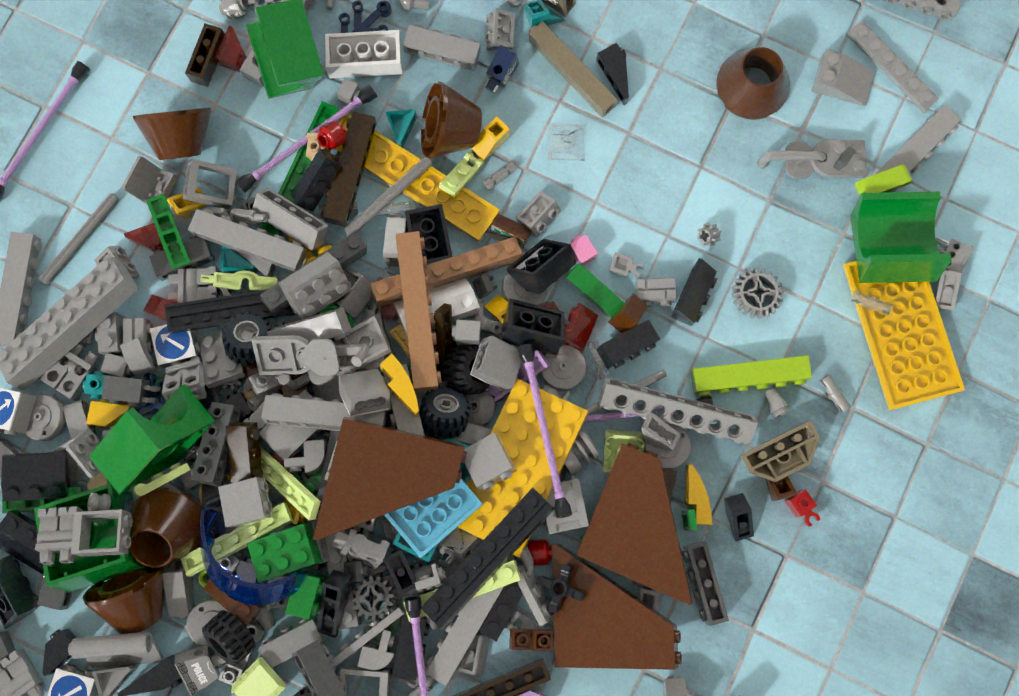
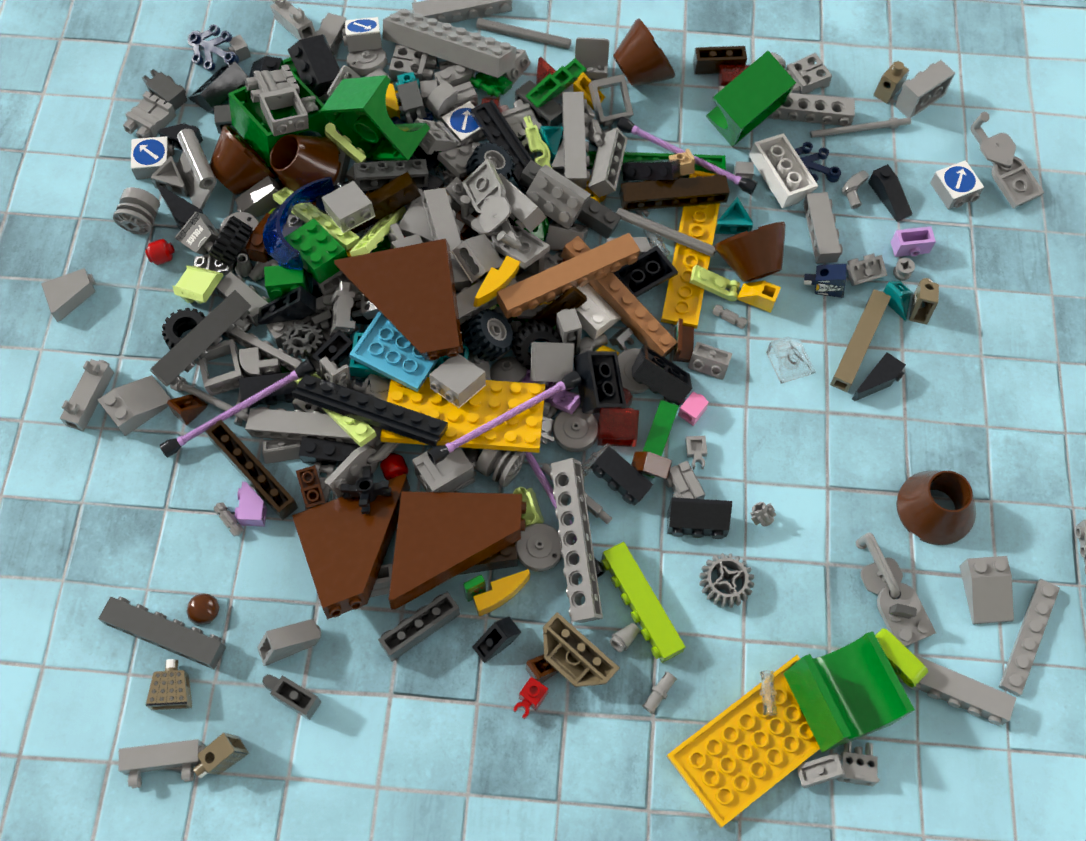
camera: 65 degrees right, 15 degrees down
red head [317,121,346,150] -> none
light grey slope [641,412,681,451] -> none
none -> green plate [470,72,513,98]

